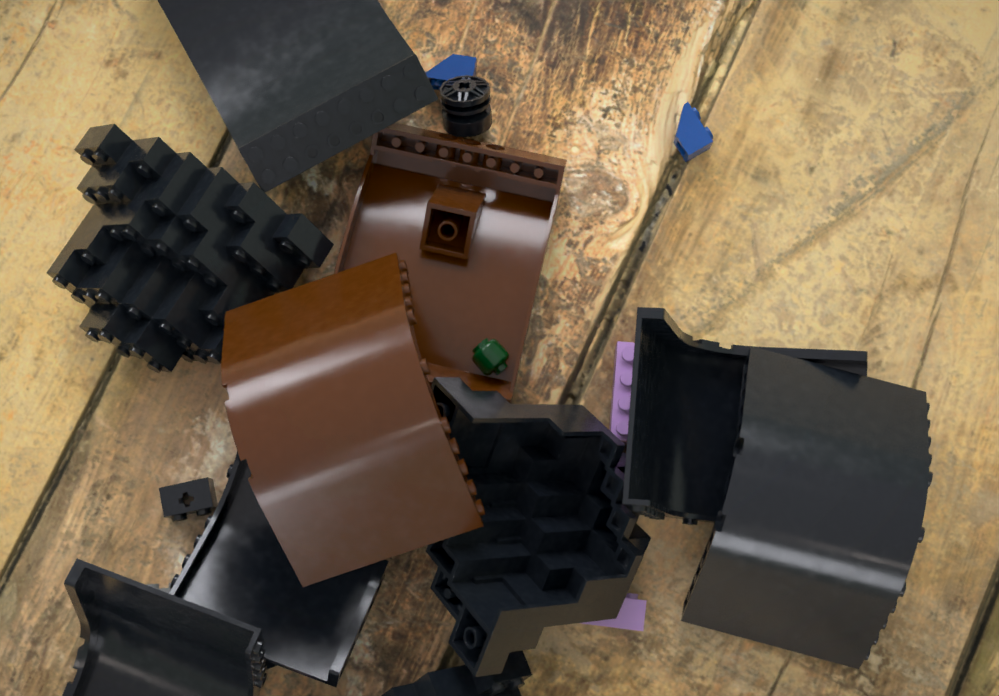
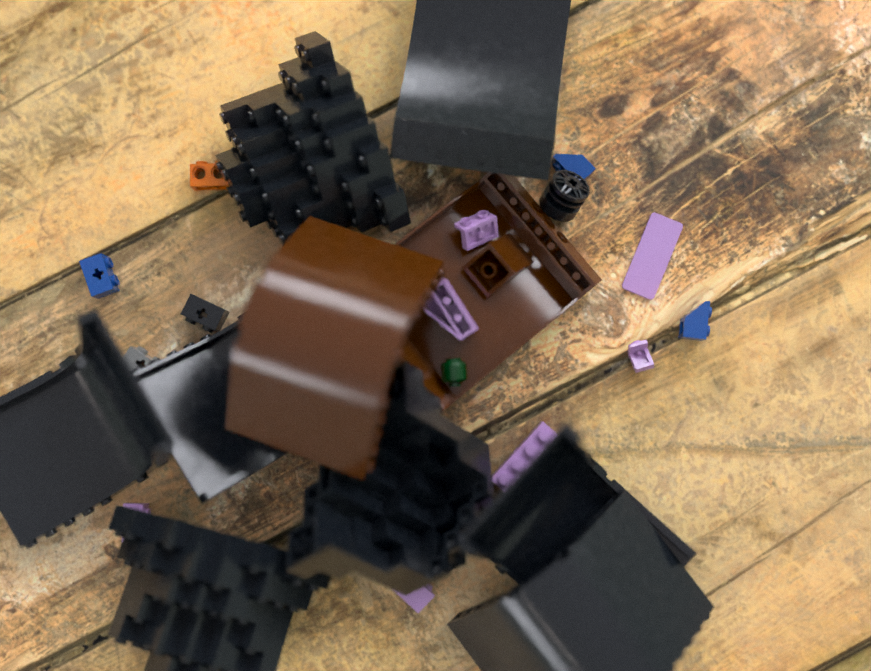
camera: 40 degrees right, 5 degrees up
none -> blue brick [79,253,120,299]
none -> orange brick [190,161,229,191]
none -> lavender wedge [424,278,479,340]
none -> lavender bracket [454,210,499,251]
none -> lavender piece [622,213,683,300]
none -> lavender bracket [627,340,654,373]

